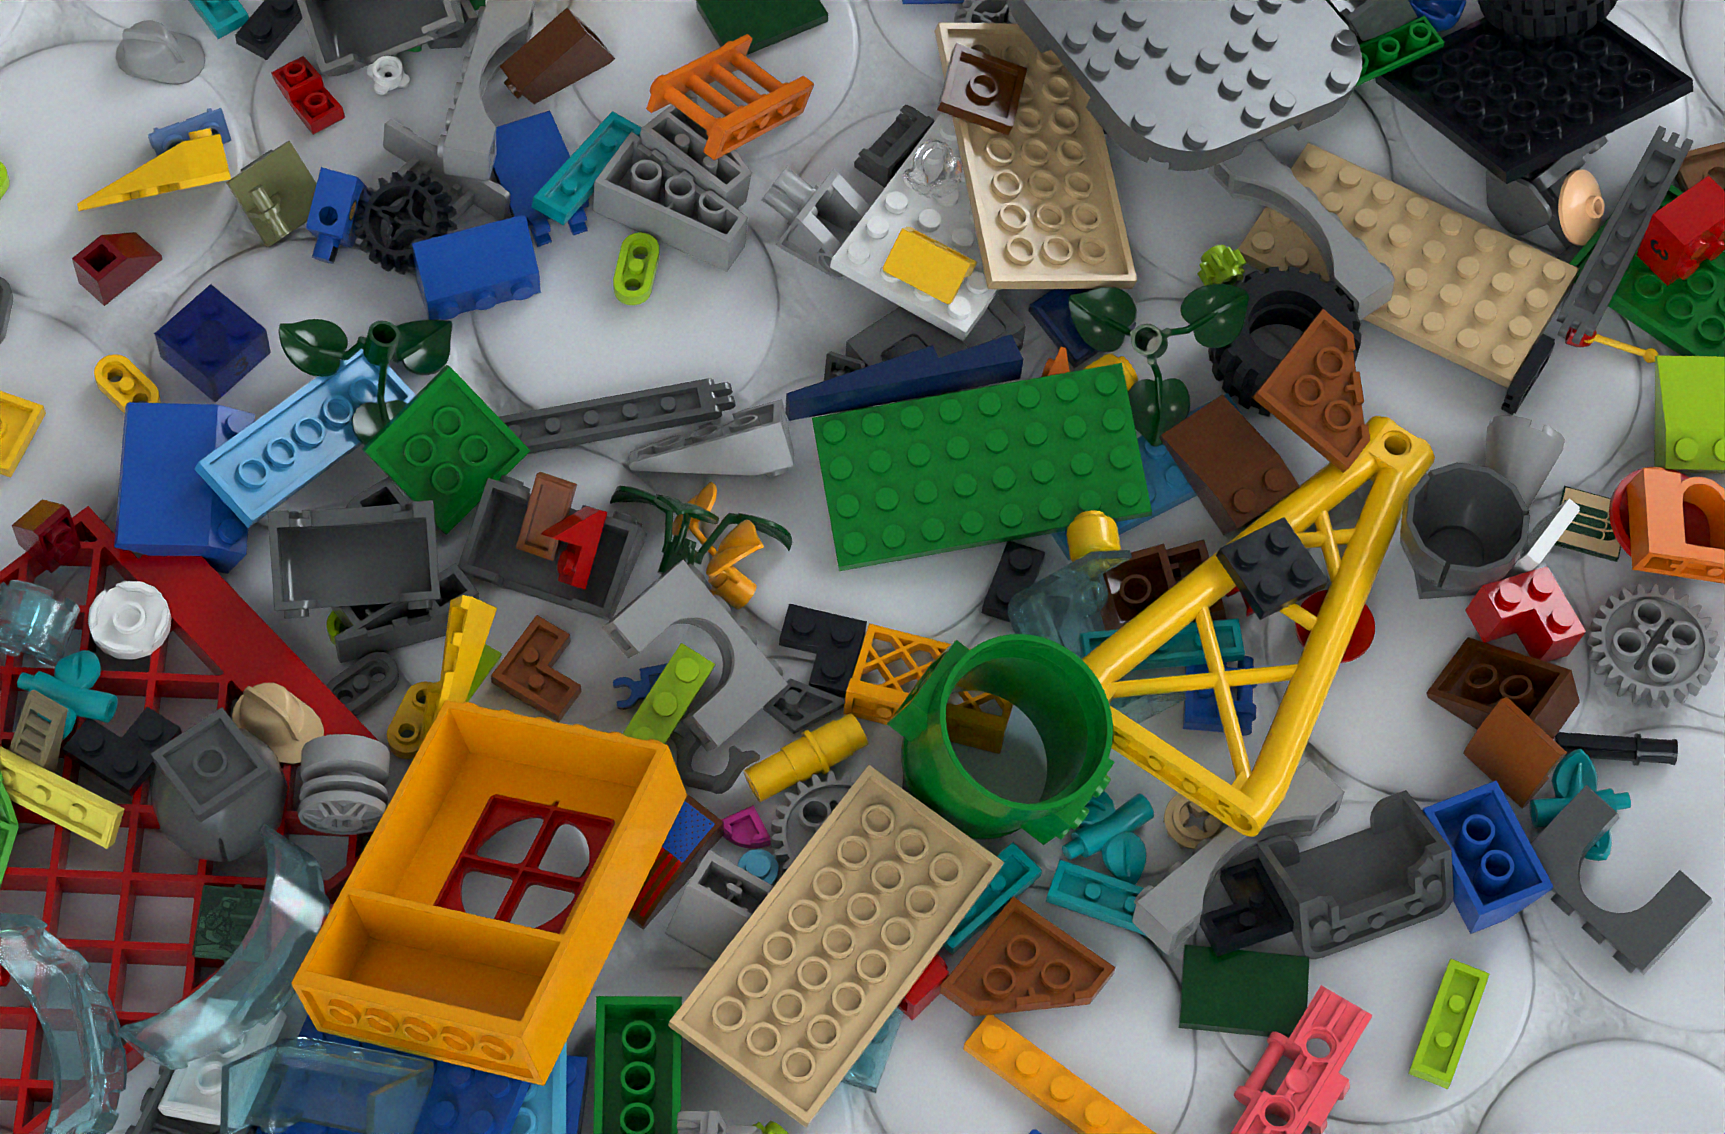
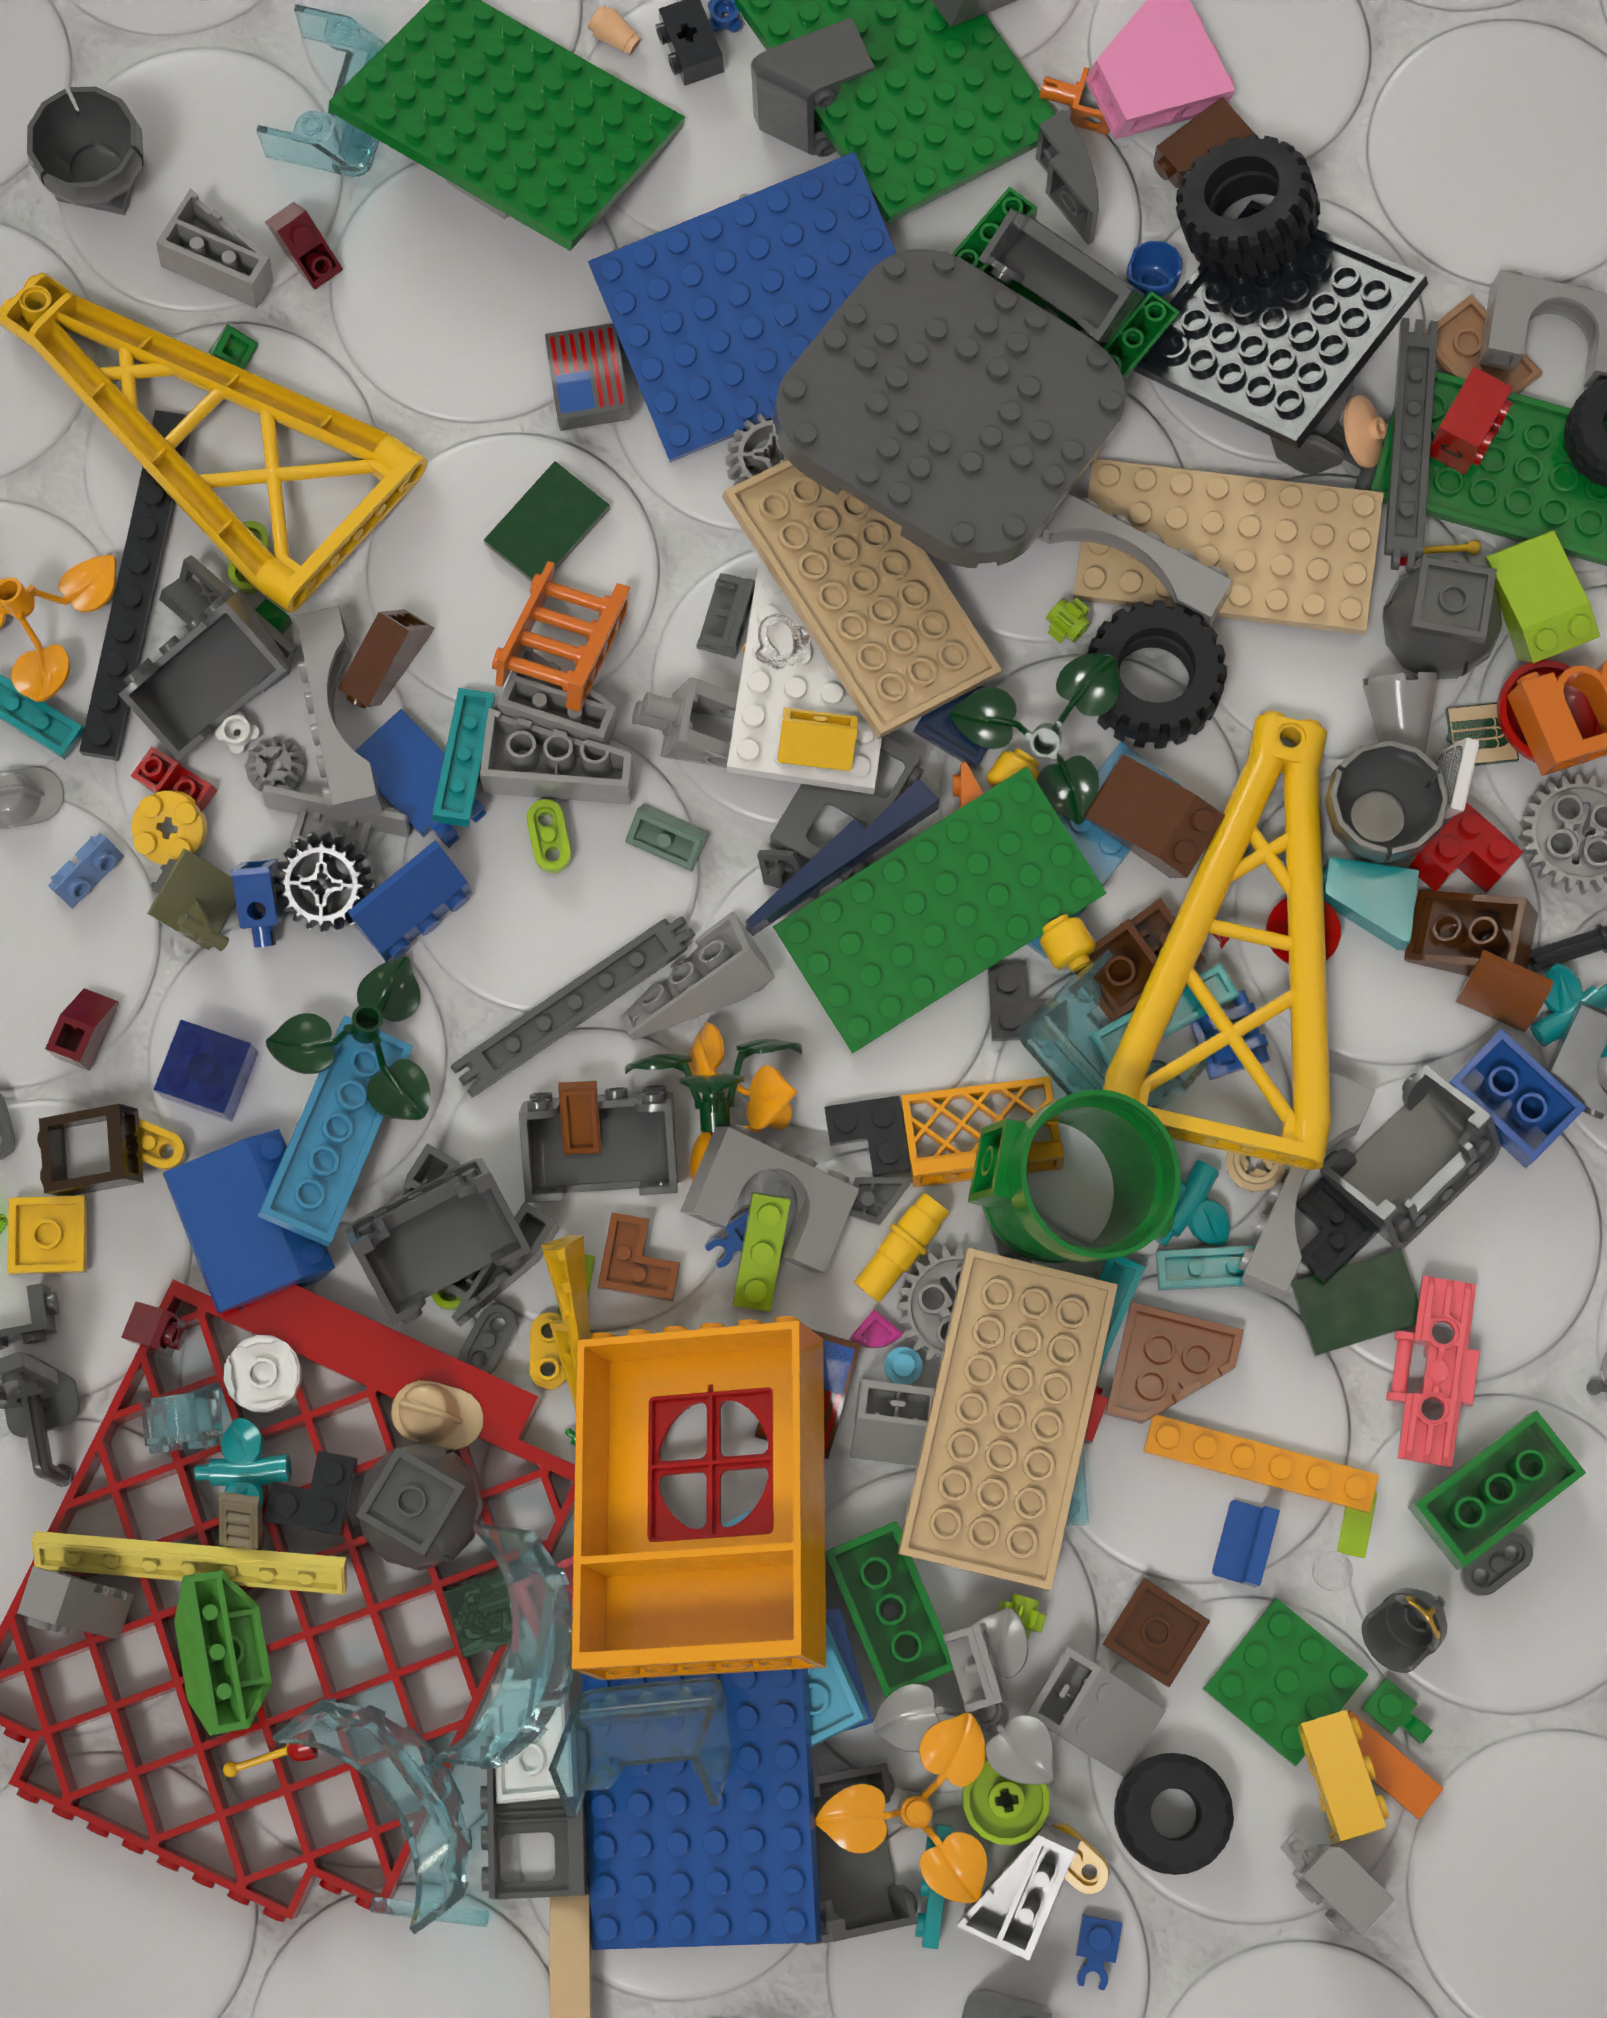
camera: 15 degrees left, 15 degrees up
yellow wedge [77,128,231,211] -> none
light grey wheel [298,734,390,835] -> none
green plate [362,365,531,535] -> none
red slope [541,506,608,589] -> none
dark grey helmet [671,732,760,794] -> none
reddish brown plate [937,43,1027,135] -> none
black plate [1216,517,1329,620] -> none
dark orange plate [1252,309,1370,473] -> none
lime plate [1408,958,1490,1089] -> none
black tile [1501,334,1555,415] -> none
none -> dark brown window [37,1104,144,1196]
none -> yellow plate [131,790,208,865]
none -> light grey gear [245,736,305,792]
none -> sand green slope [625,804,710,871]
none -> teal slope [1323,857,1419,951]
none -> dark grey plate [1382,556,1502,680]

